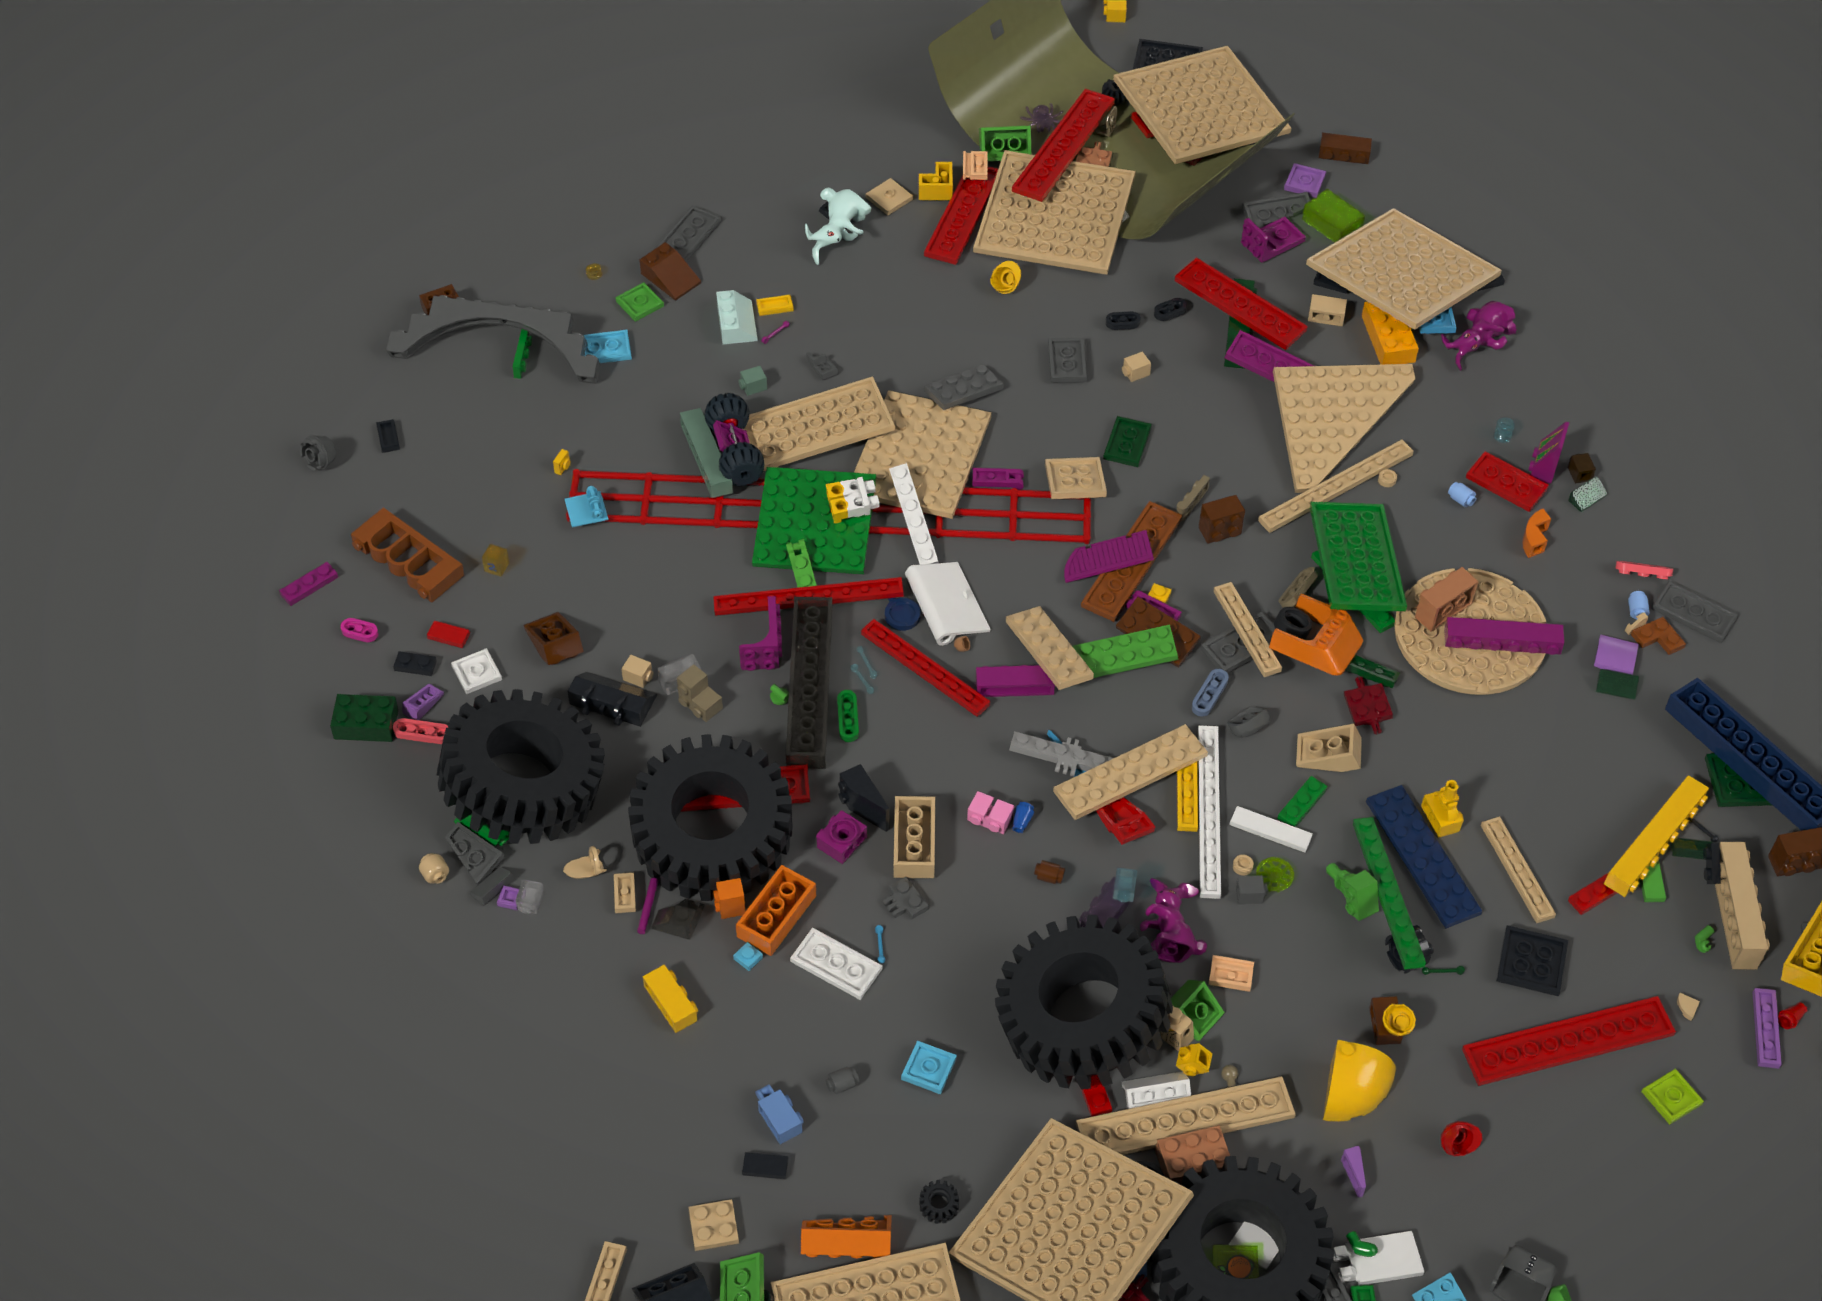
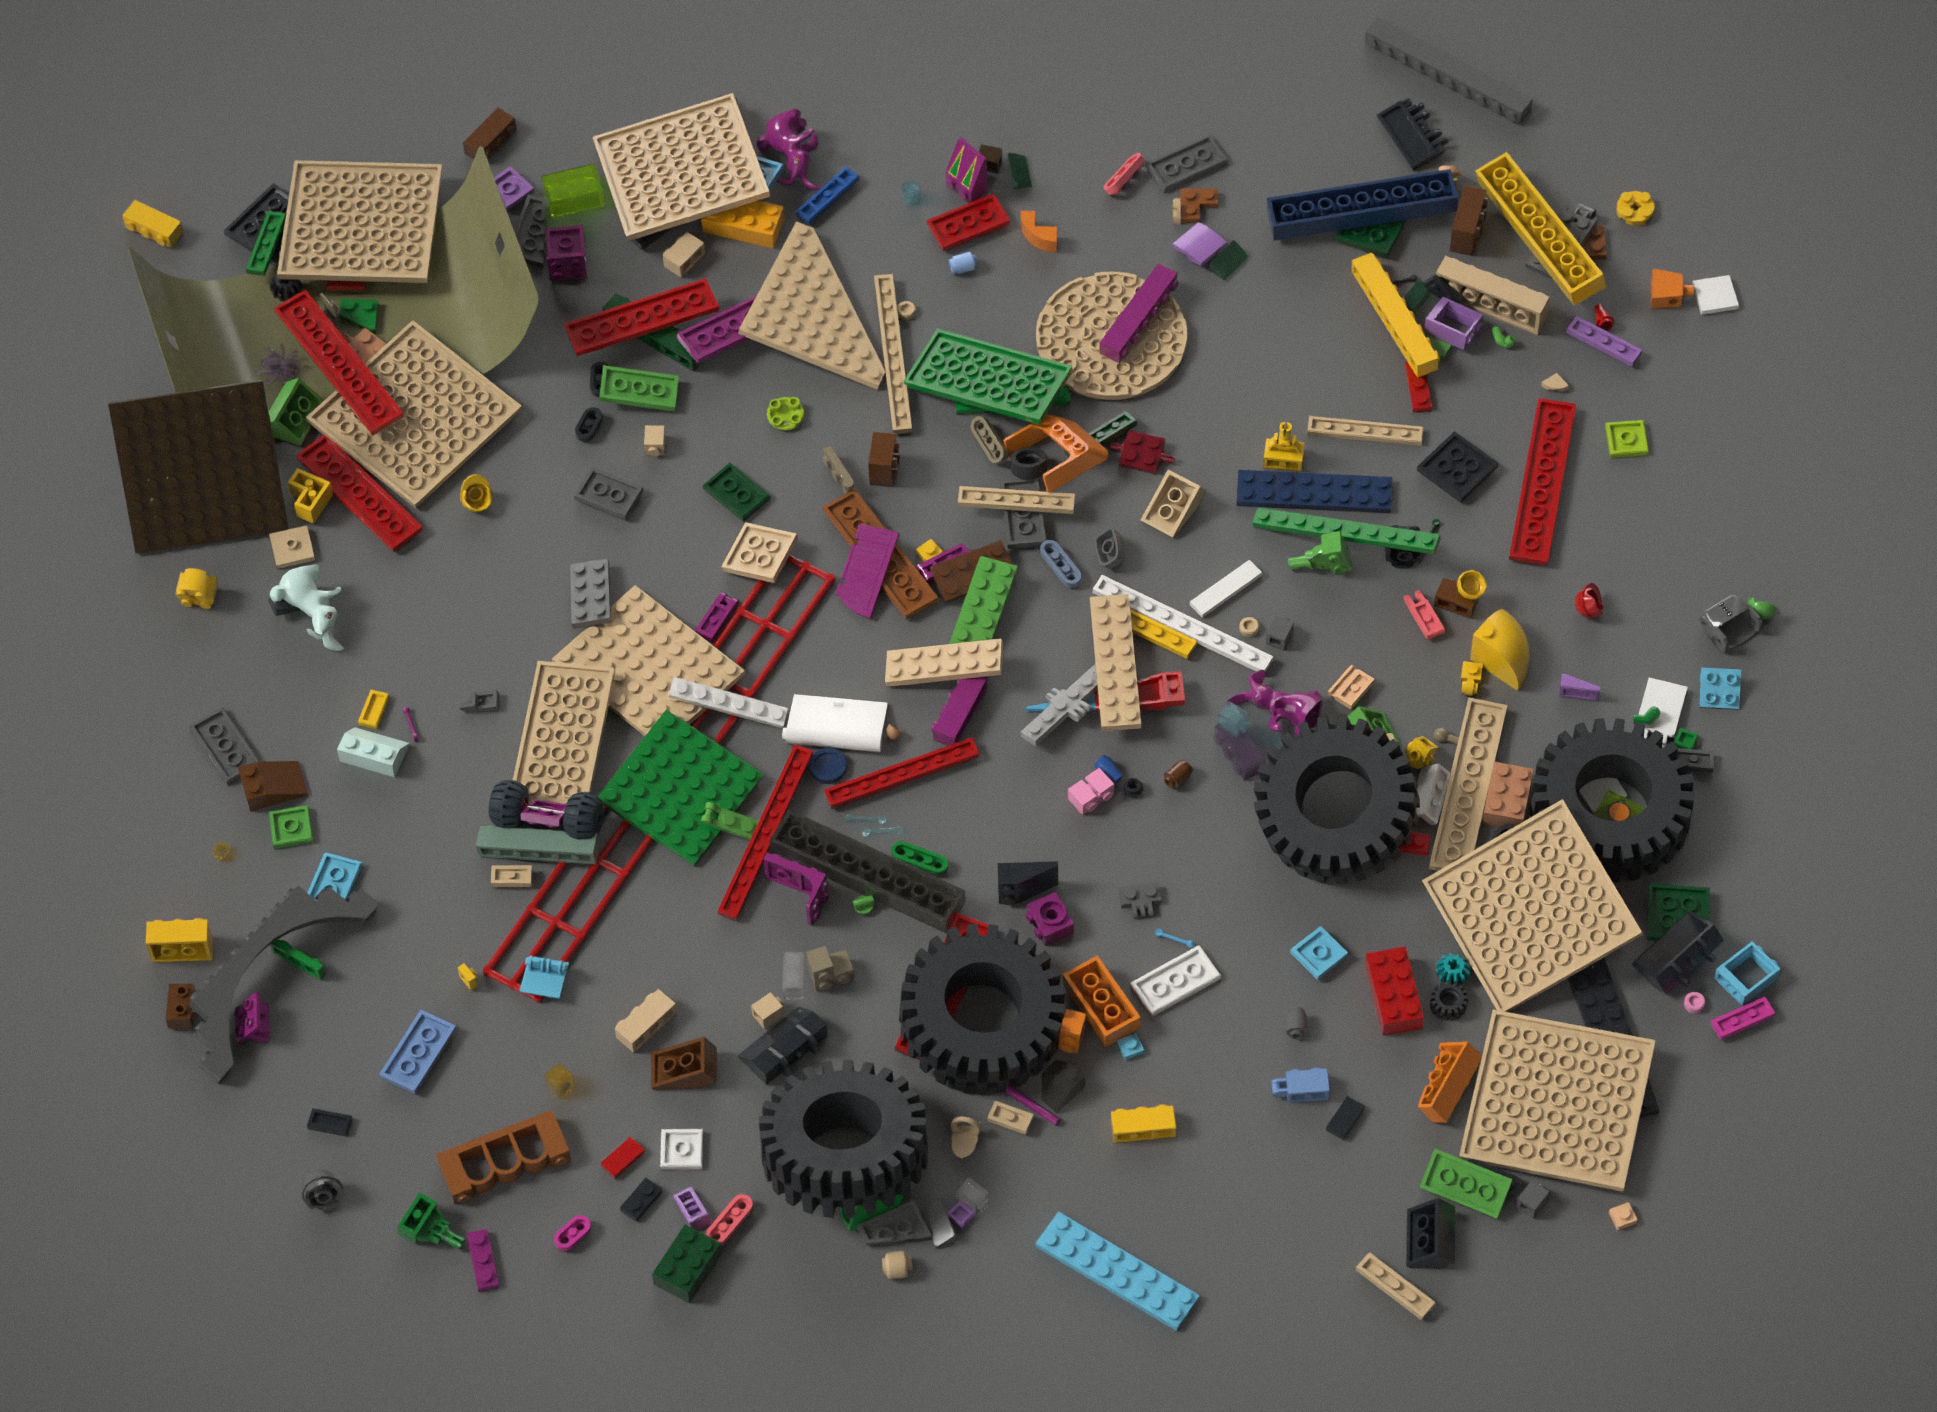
camera: 60 degrees left, 5 degrees up
tan plate [689,1199,739,1251] -> none
sand green brick [738,366,767,396] -> none
white hips [826,477,879,524] -> none
tan brick [894,796,935,878] -> none
light nougat plate [963,151,988,180] -> none
clear neon green wheel [1256,857,1294,893] -> none
green plate [1277,776,1328,827] -> none
nougat brick [1415,567,1478,632] -> none
light blue brick [1628,591,1650,619] -> none
none -> dark brown plate [108,379,289,553]
none -> yellow brick [146,918,213,962]
none -> yellow brick [175,568,219,609]
none -> magenta bracket [234,992,270,1045]
none -> green plate [246,211,286,276]
none -> green wing [339,299,379,334]
none -> medium blue plate [379,1010,457,1094]
none -> green brick [397,1192,466,1250]
none -> tan plate [491,865,533,887]
none -> bright green plate [599,365,679,412]
none -> tan brick [615,989,677,1053]
none -> lime dish [767,397,804,430]
none -> blue plate [795,167,860,225]
none -> medium azure plate [1036,1212,1200,1331]
none -> black plate [1123,778,1143,797]
none -> red brick [1365,946,1424,1036]
none -> coral hinge [1404,590,1445,640]
none -> medium lavender window [1423,297,1484,350]
none -> teal gear [1436,952,1471,986]
none -> yellow plate [1461,661,1483,696]

